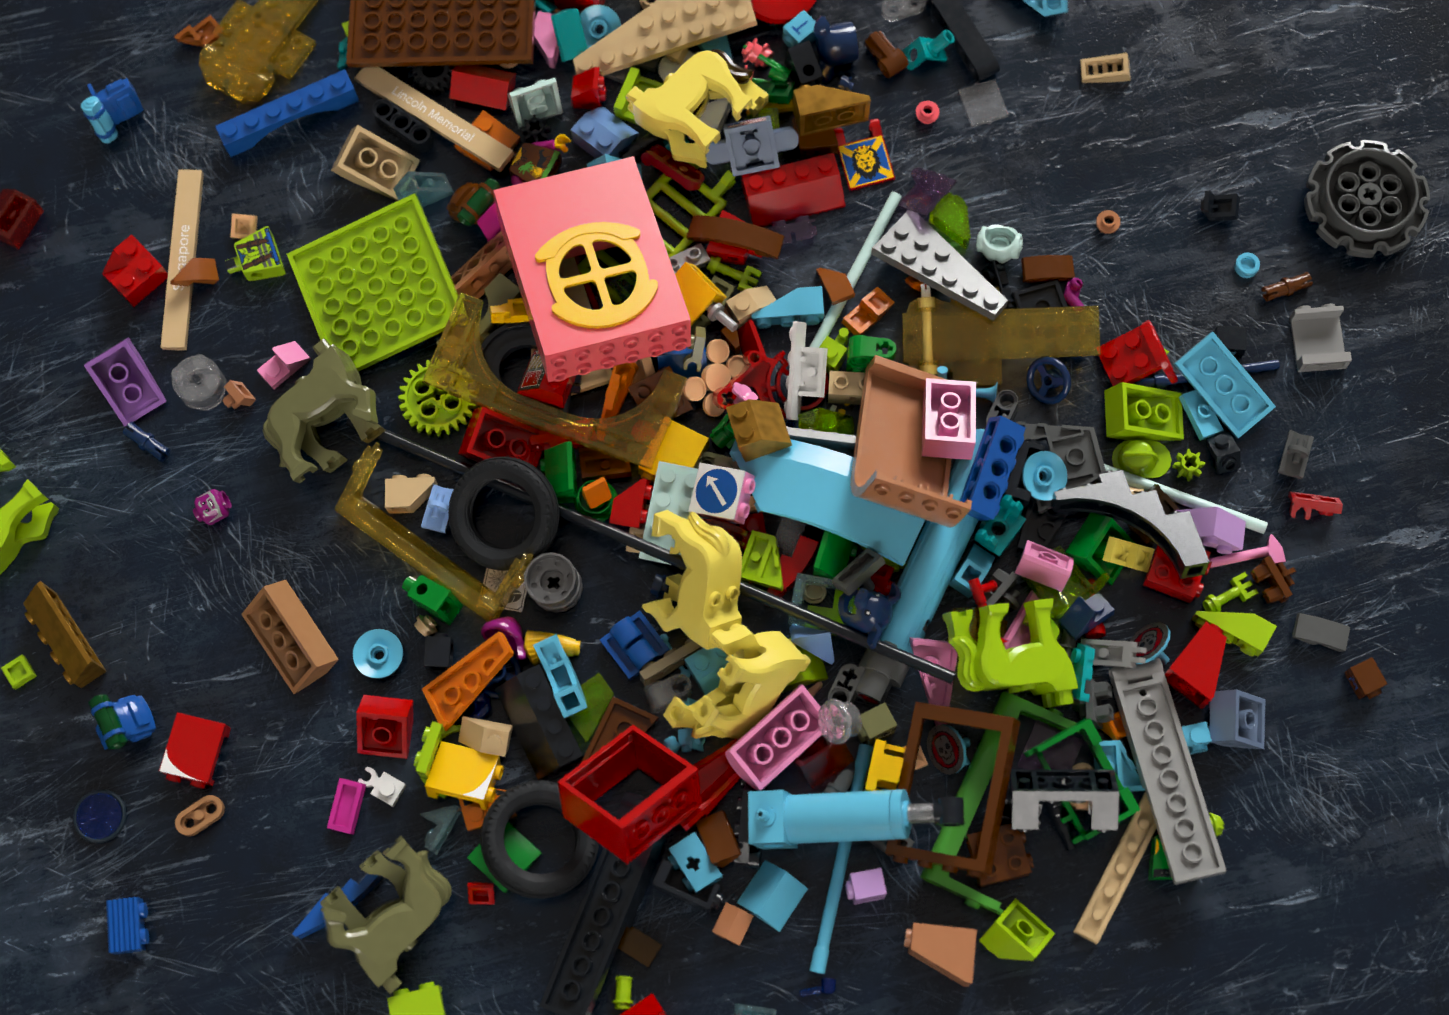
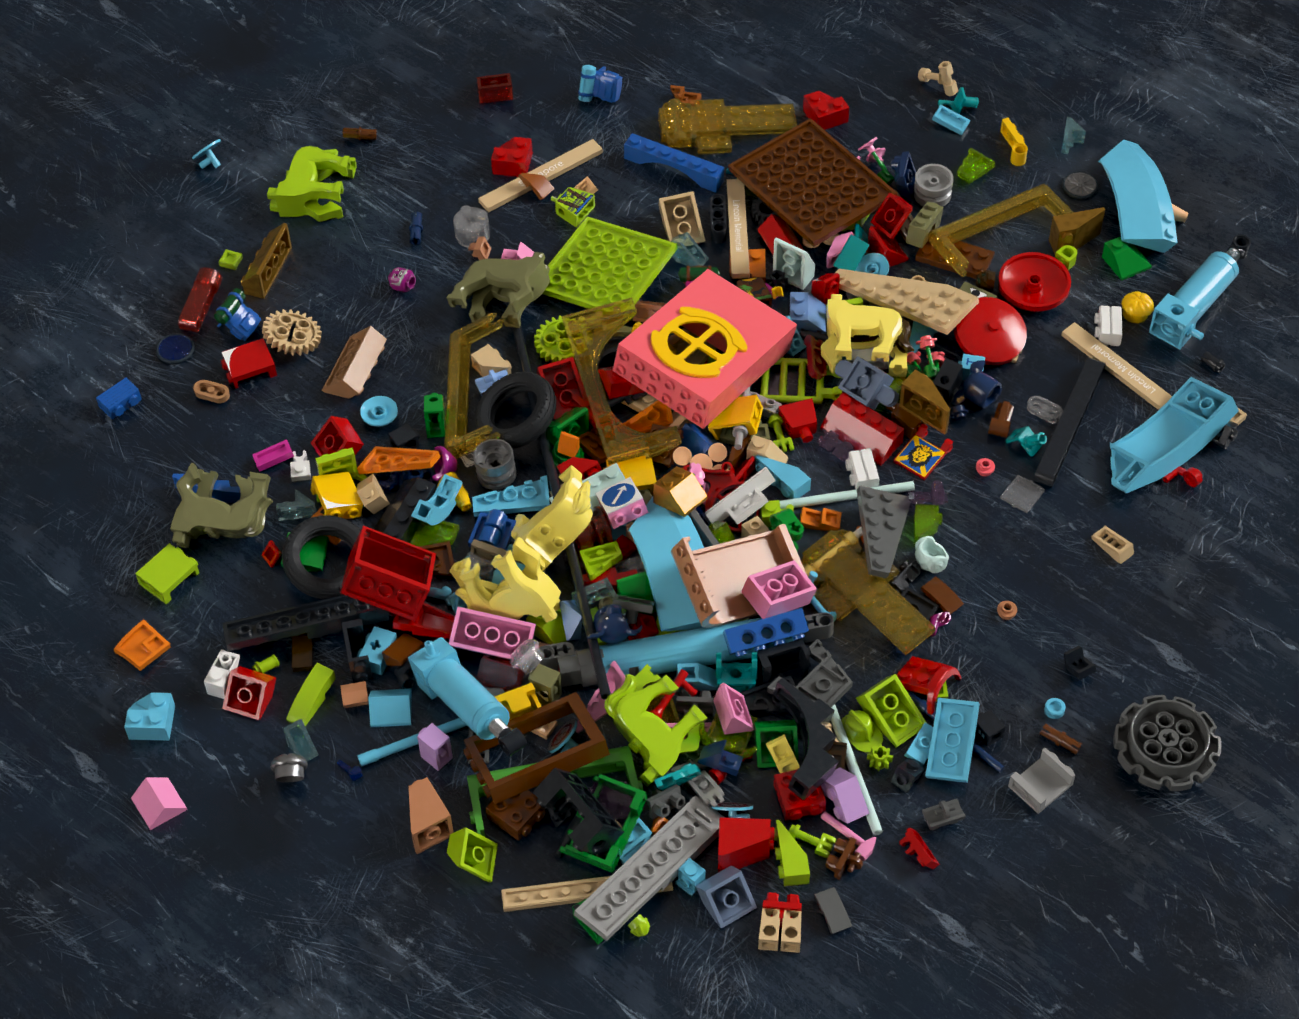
camera: 50 degrees right, 20 degrees down
medium lavender slope [84,338,167,426] -> none
tan plate [414,615,438,637] -> none
olive plate [683,326,706,372] -> none
reddish brown slope [686,216,785,259] -> none
dark orange slope [816,268,855,305] -> none
medium azure dish [1022,451,1068,501] -> none
dark blue piece [1026,357,1071,404] -> none
reddish brown brick [1344,657,1387,700] -> none
none -> clear red beam [178,267,223,332]
none -> tan gear [262,309,322,356]
none -> lime slope [286,663,336,729]
none -> medium azure wing [472,475,550,517]
none -> tan hips [758,892,802,953]
none -> white brick [845,448,880,489]

